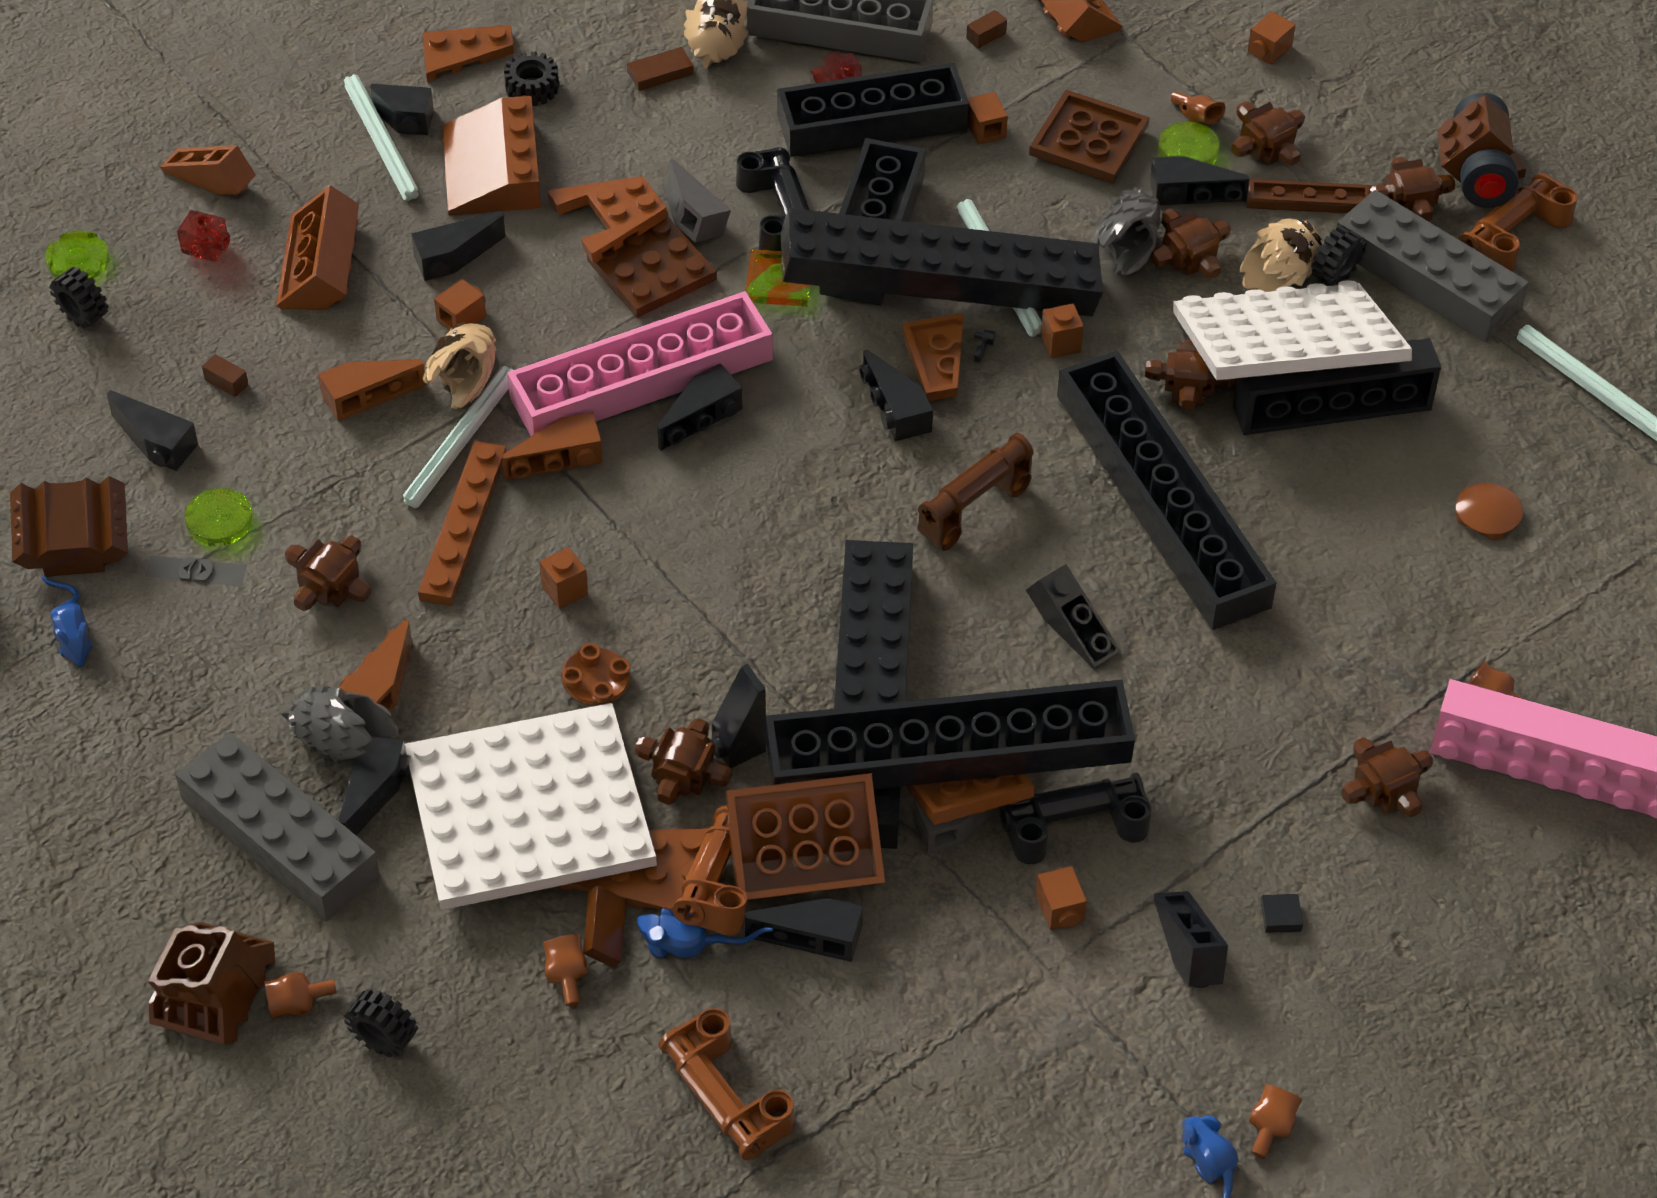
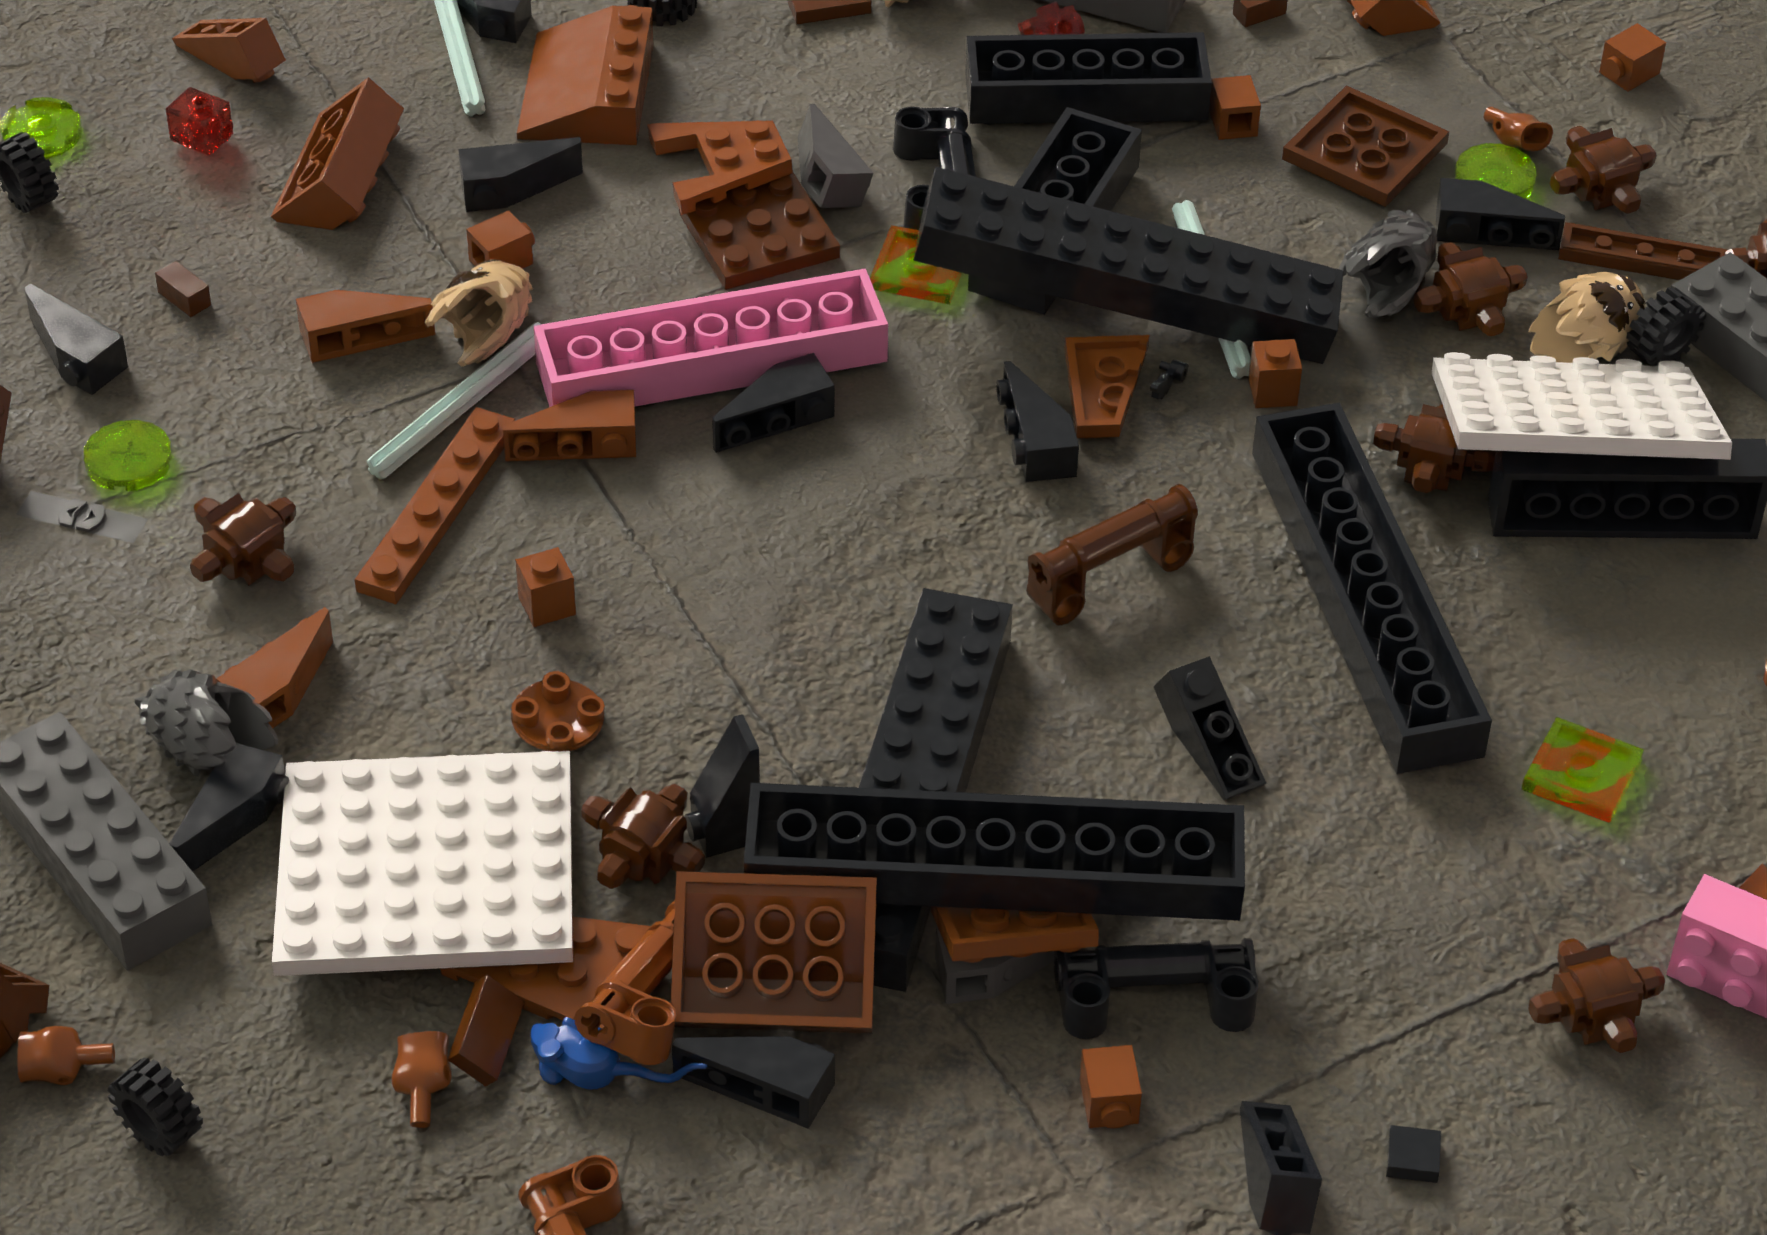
camera: 10 degrees right, 5 degrees down
none -> clear neon green tile [1521,717,1644,823]

